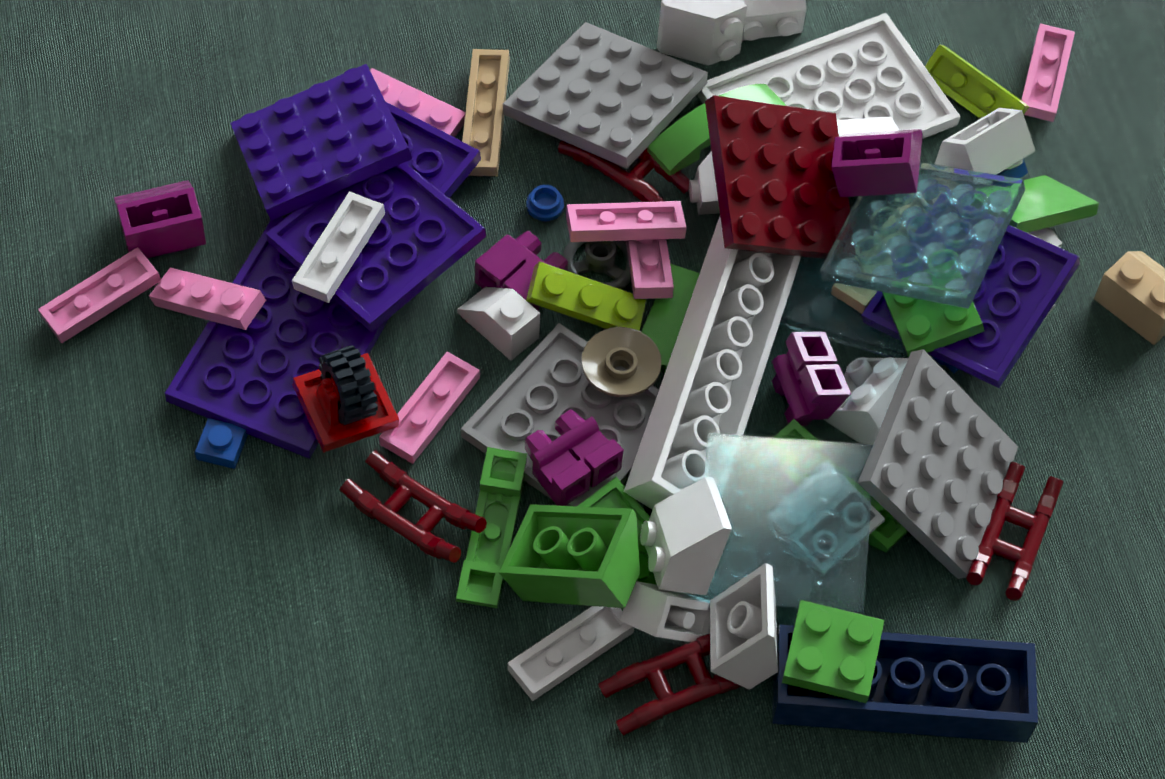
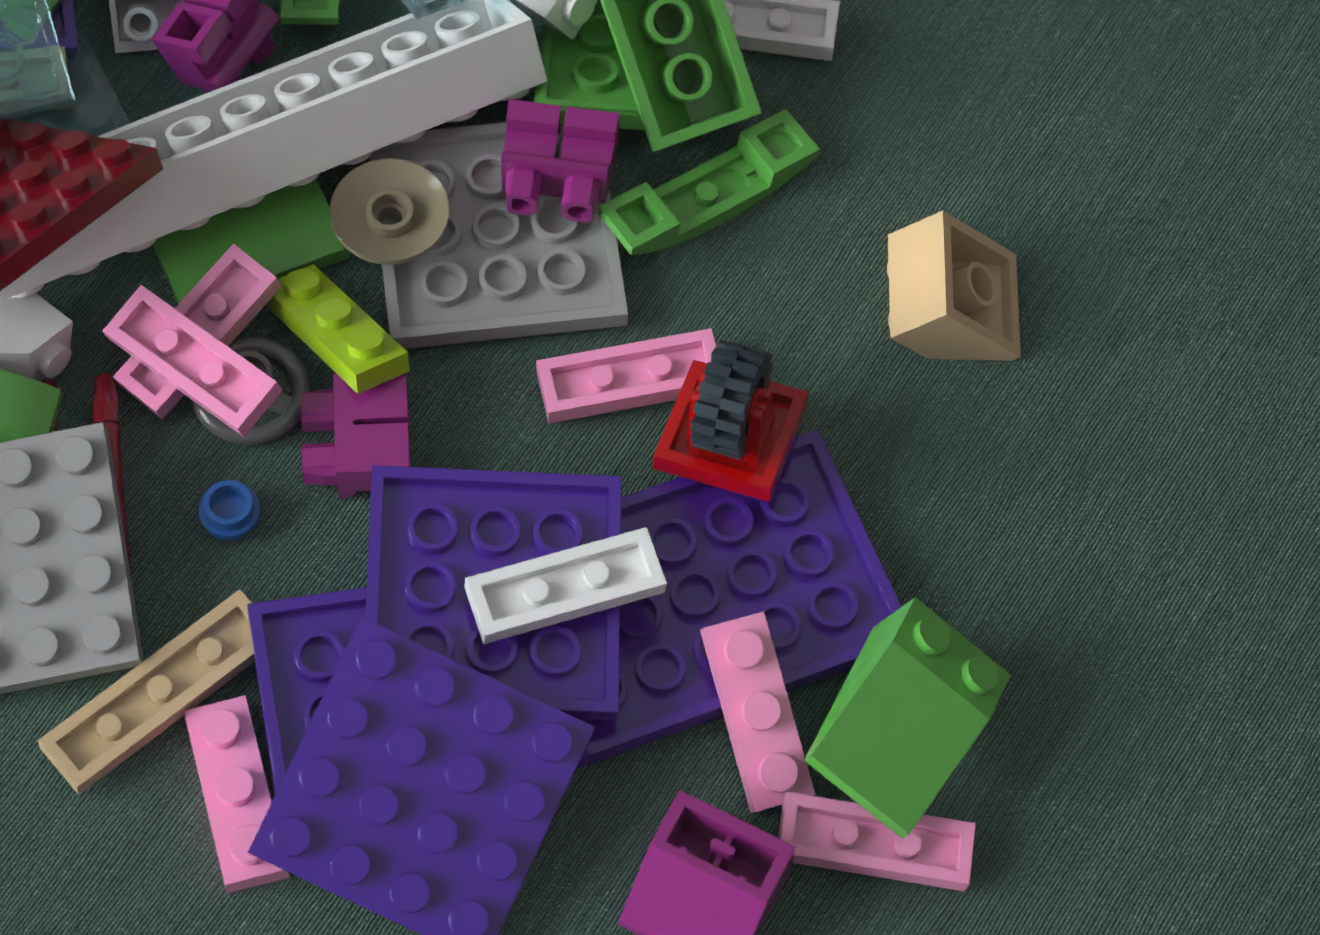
camera: 135 degrees left, 5 degrees up
blue plate [195,418,248,469] -> none
dark red piece [339,450,487,562] -> none
white slope [457,287,540,361] -> none
none -> bright green slope [804,597,1010,839]
none -> tan slope [887,210,1021,361]

